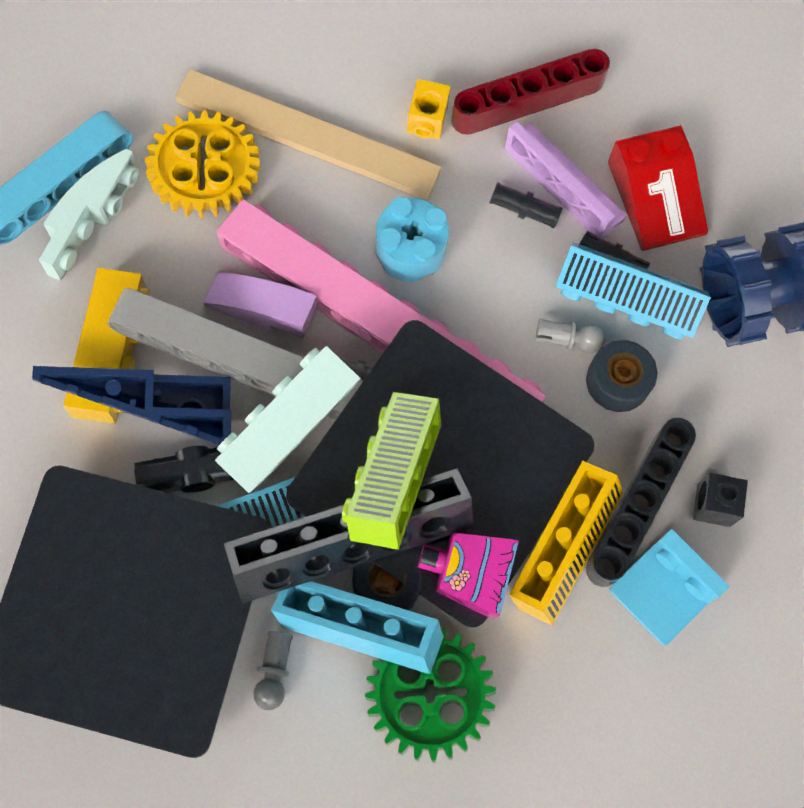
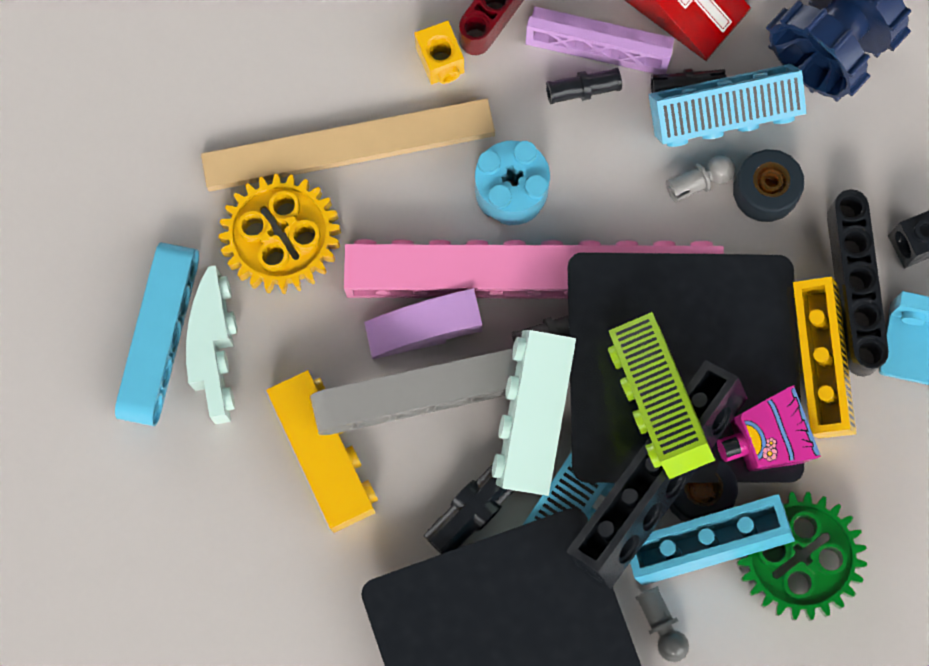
camera: 25 degrees left, 5 degrees up
dark blue wedge [32,366,231,445] -> none

